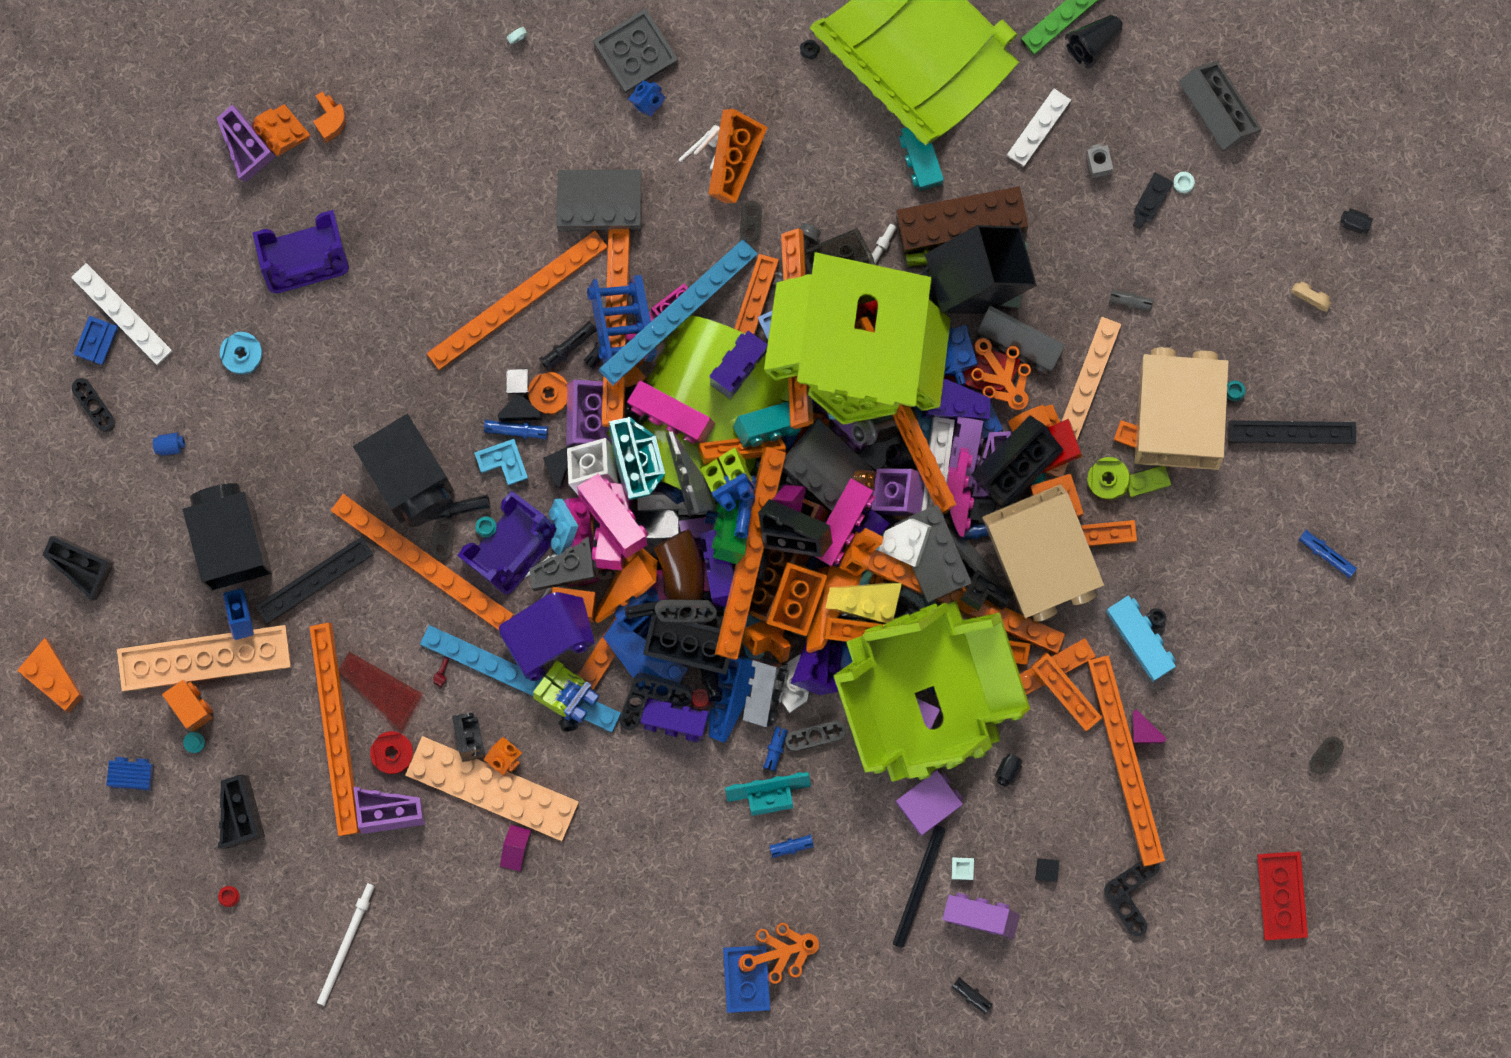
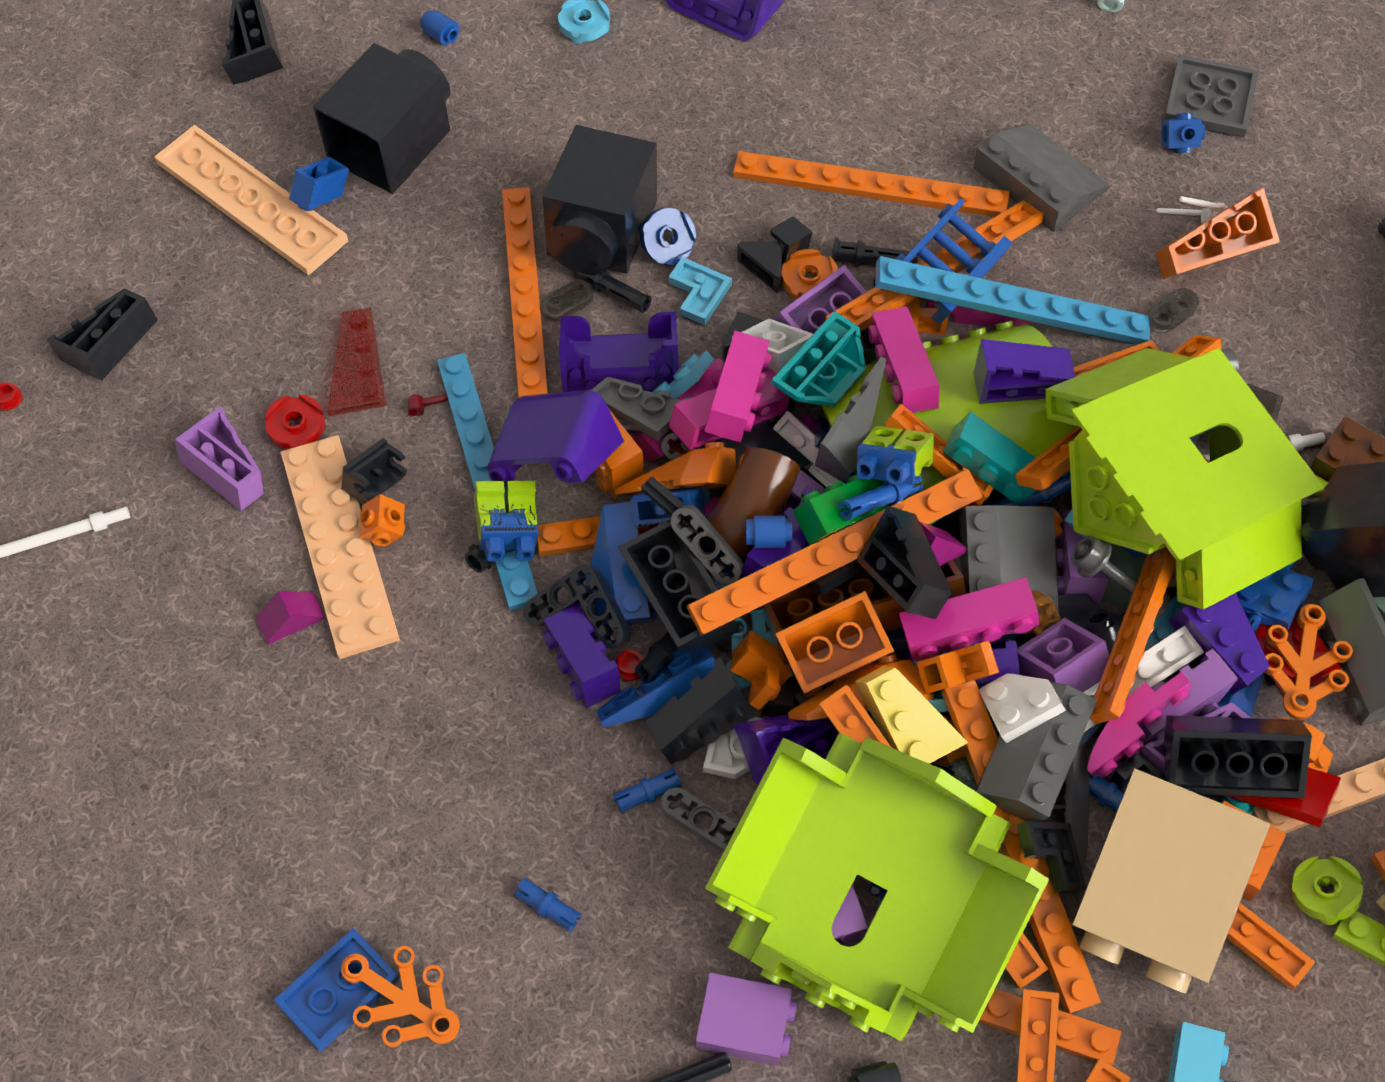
camera: 45 degrees right, 20 degrees down
orange wedge [17,638,83,713] -> none
blue brick [106,757,154,791] -> none
orange brick [162,680,213,732] -> none
teal plate [183,732,205,753] -> none
black plate [255,536,374,625] -> none
orange plate [309,622,361,836] -> none
teal plate [475,516,497,538] -> none
blue pin [484,419,548,440] -> none
teal bracket [725,772,811,816] -> none
none -> plate [639,208,696,265]
none -> blue brick [746,515,792,548]

